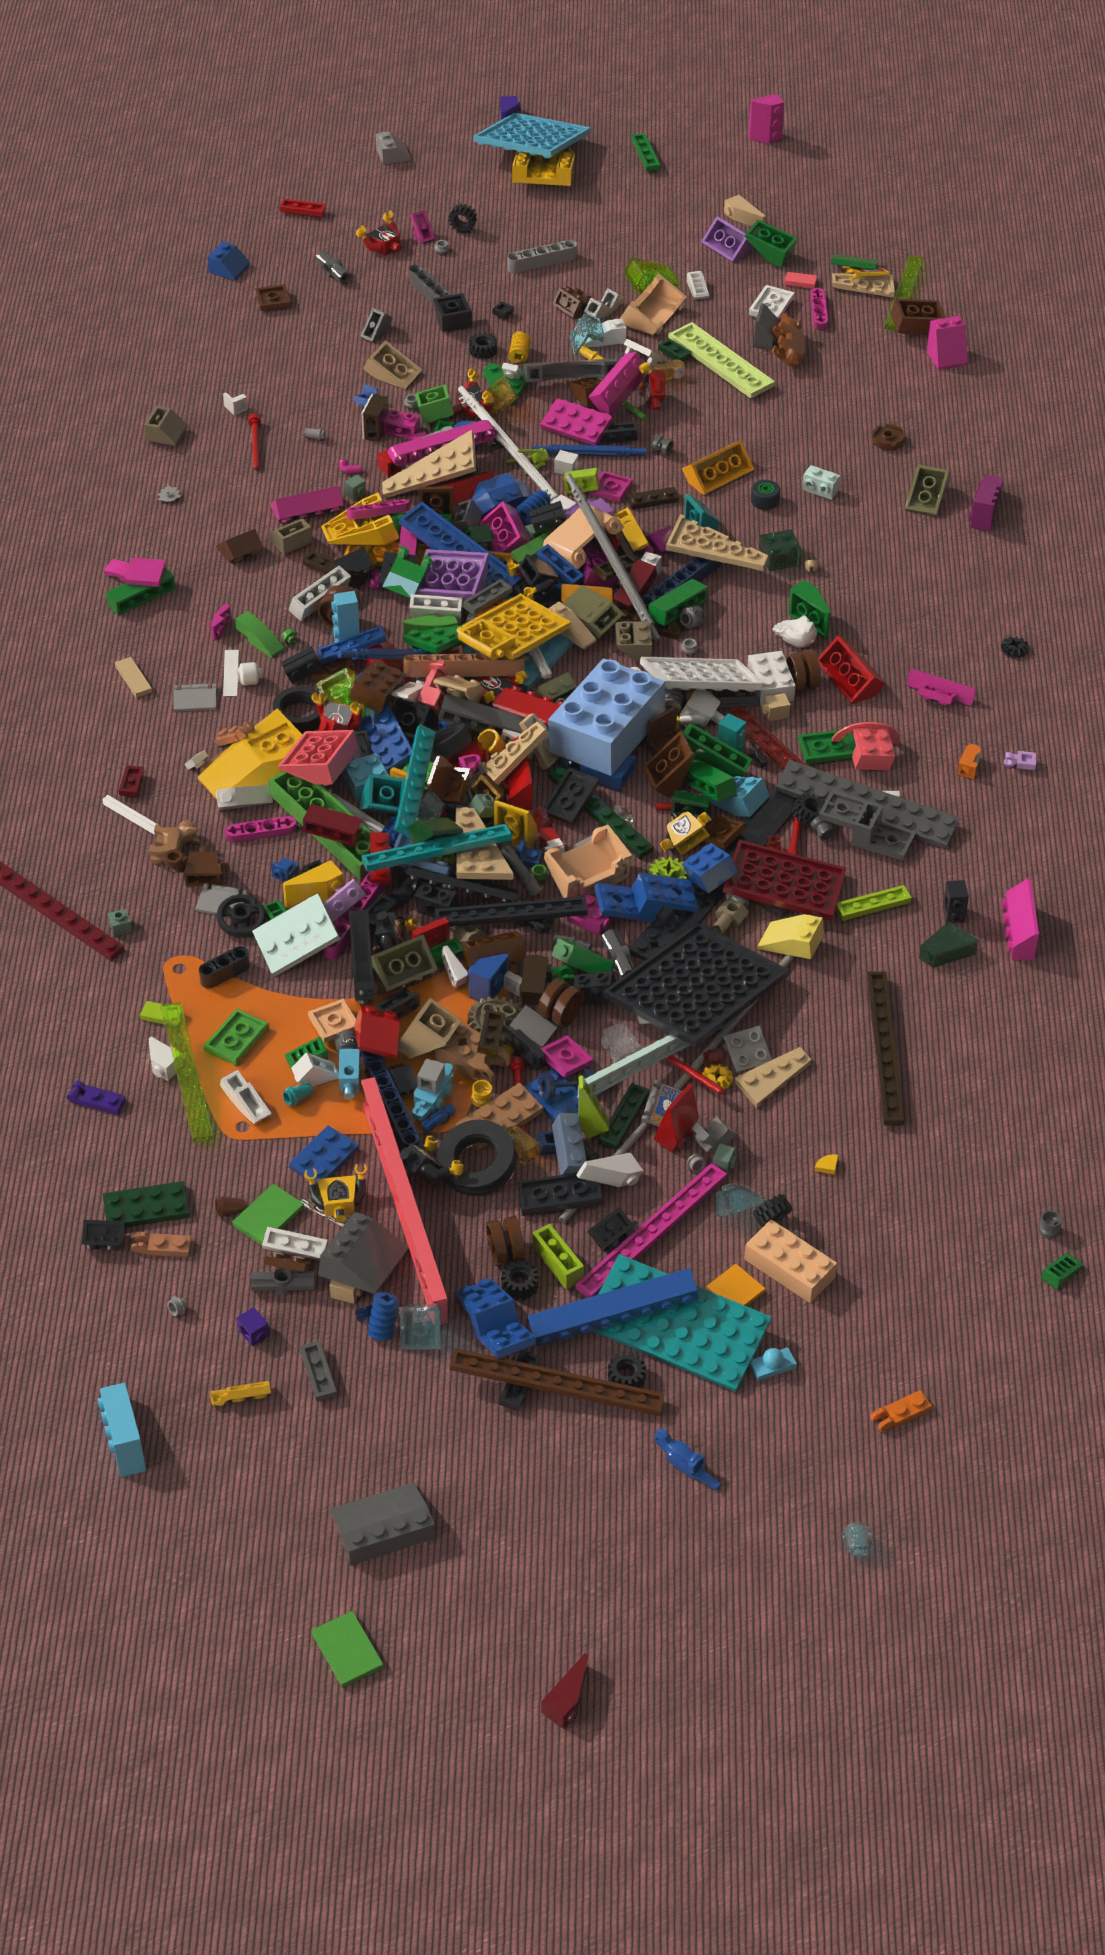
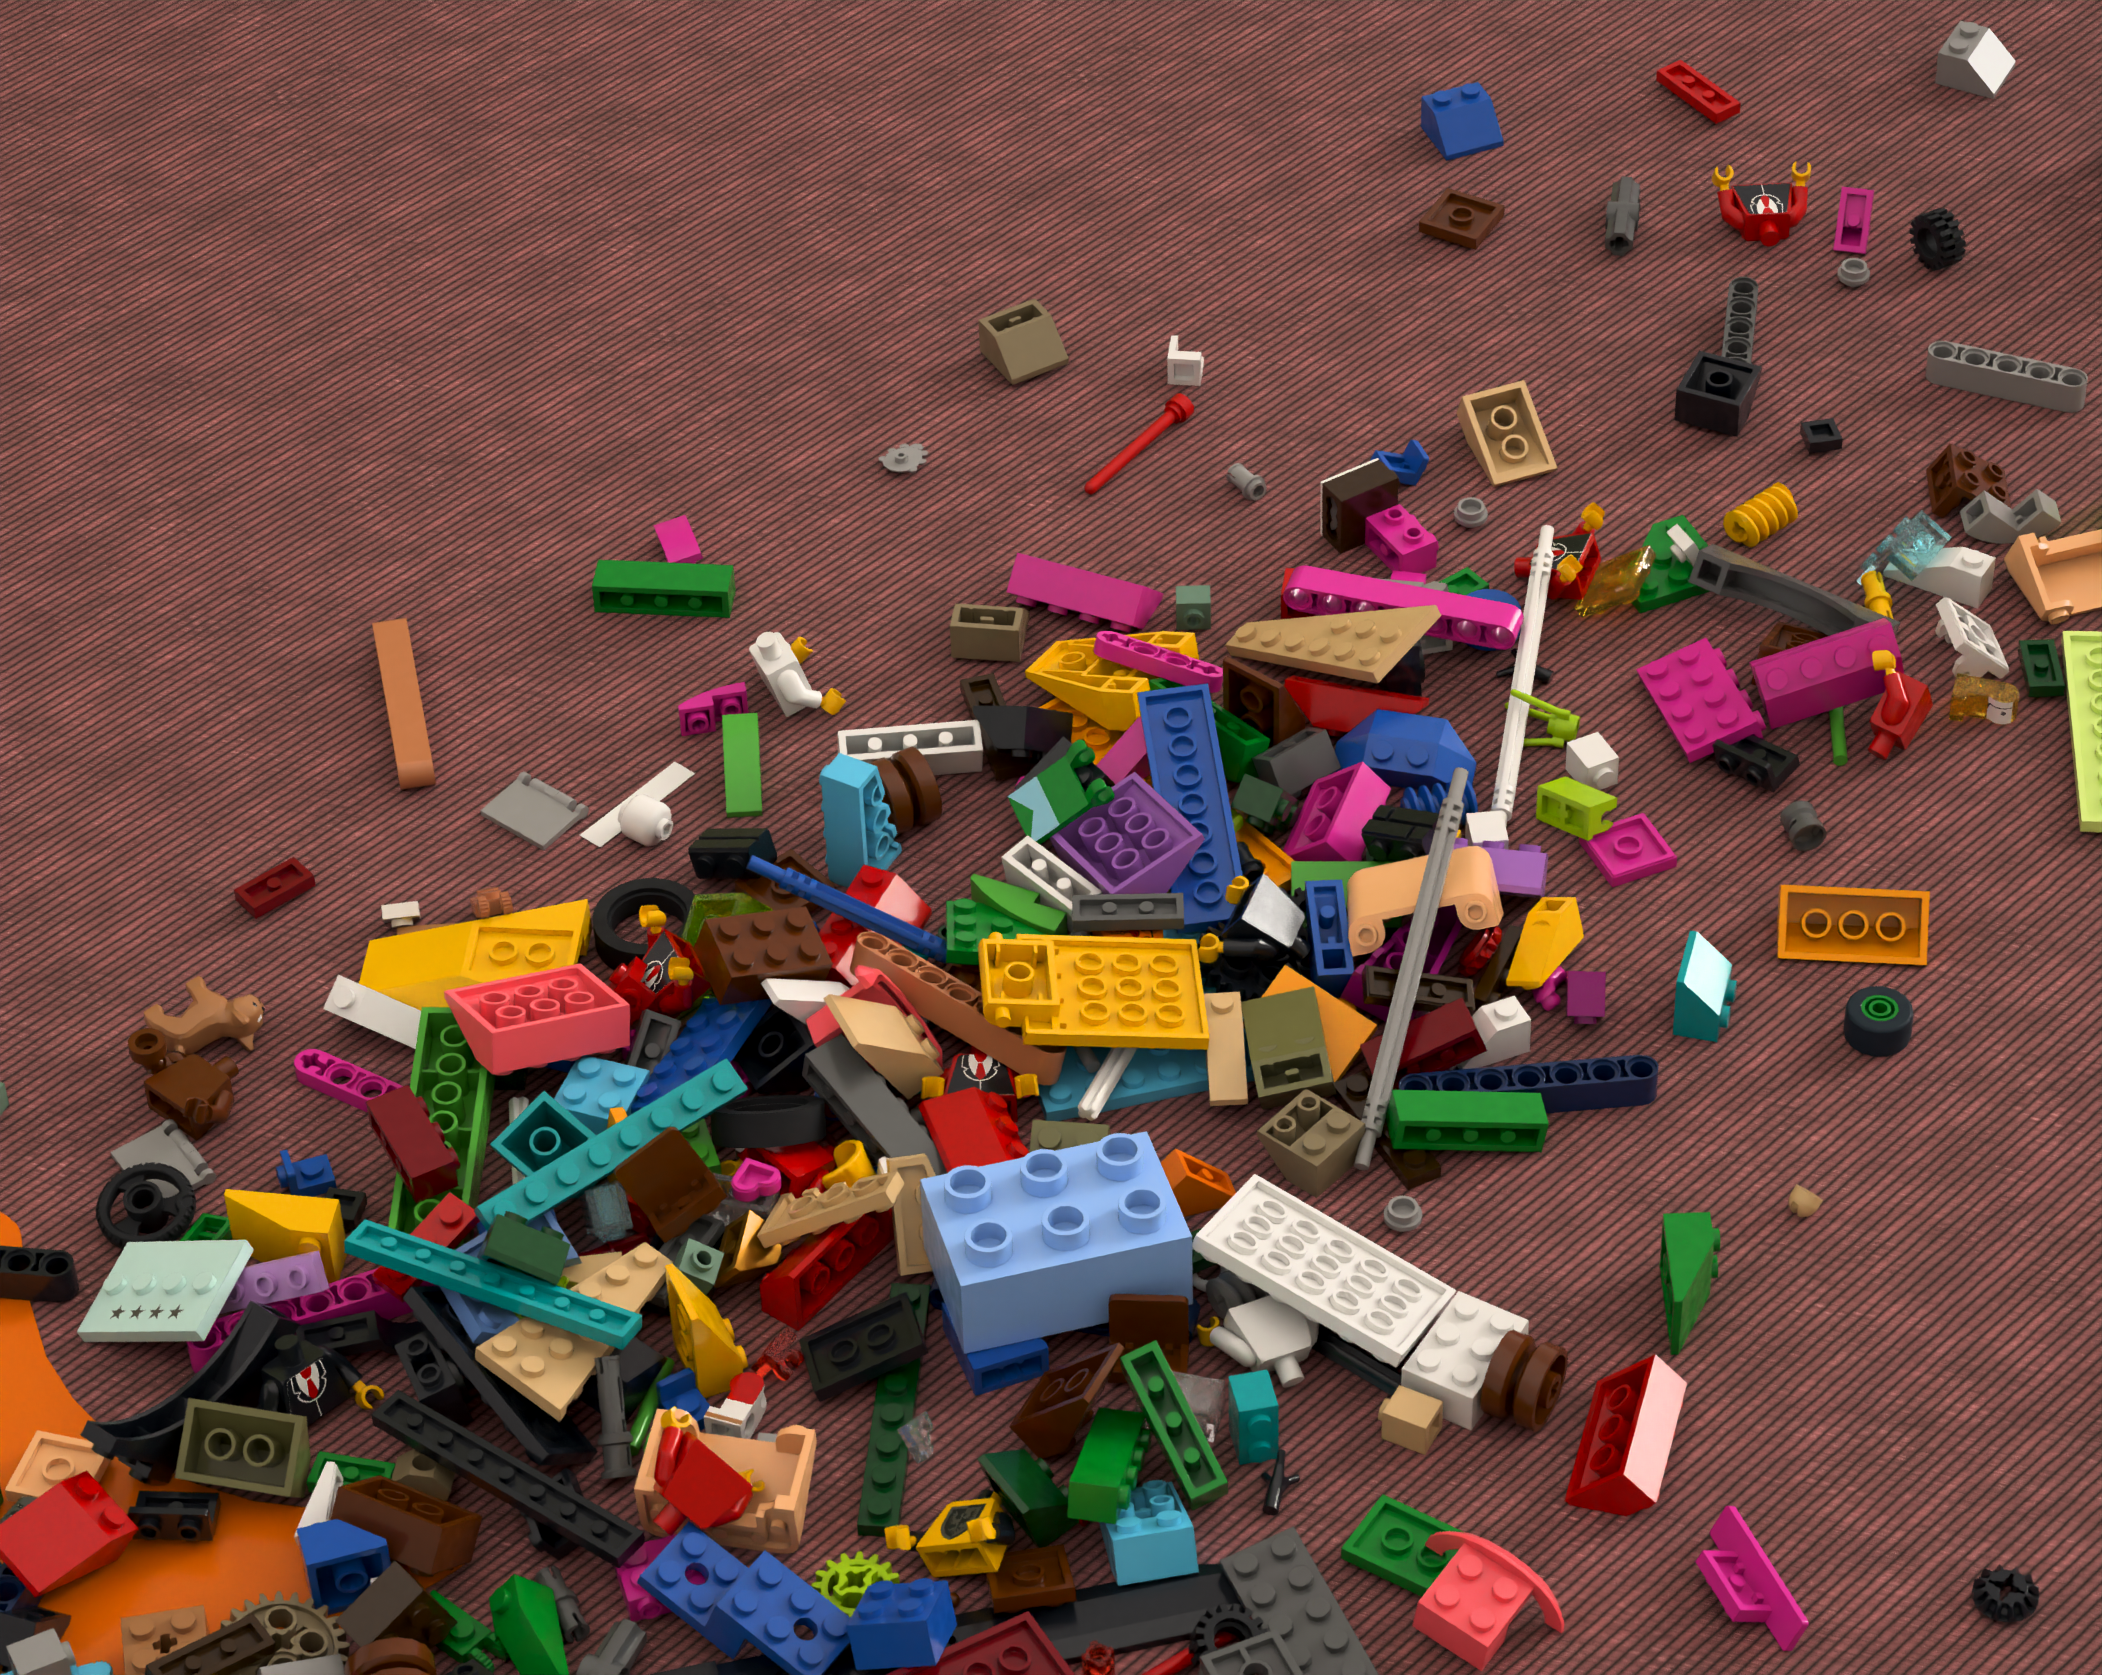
camera: 45 degrees right, 5 degrees down
white axle [103,795,158,835] -> none
tan tile [115,657,152,698] -> none
dark pink tile [125,557,166,587] -> none
reddish brown slope [216,529,263,563] -> none
bright green plate [281,628,297,644] -> none
blue tile [317,625,387,665] -> none
dark pink arm [339,459,361,474] -> none
dark grey slope [360,308,393,343] -> none
tan slope [398,998,462,1059] -> none
red plate [412,917,449,948] -> none
bright green brick [415,384,454,424] -> none
black tyre [469,332,497,359] -> none
blue axle [533,444,646,456] -> none
dark brown plate [627,487,679,510] -> none
tan wing [666,514,768,571] -> none
dark grey head [679,605,705,629] -> none
clear red plate [727,705,806,770] -> none
clear green brick [759,529,802,571] -> none
white piece [772,615,817,648] -> none
light aqua brick [802,465,840,500] -> none
none -> nougat beam [372,618,436,790]
none -> red torso [653,1406,765,1536]
none -> white torso [749,632,846,717]

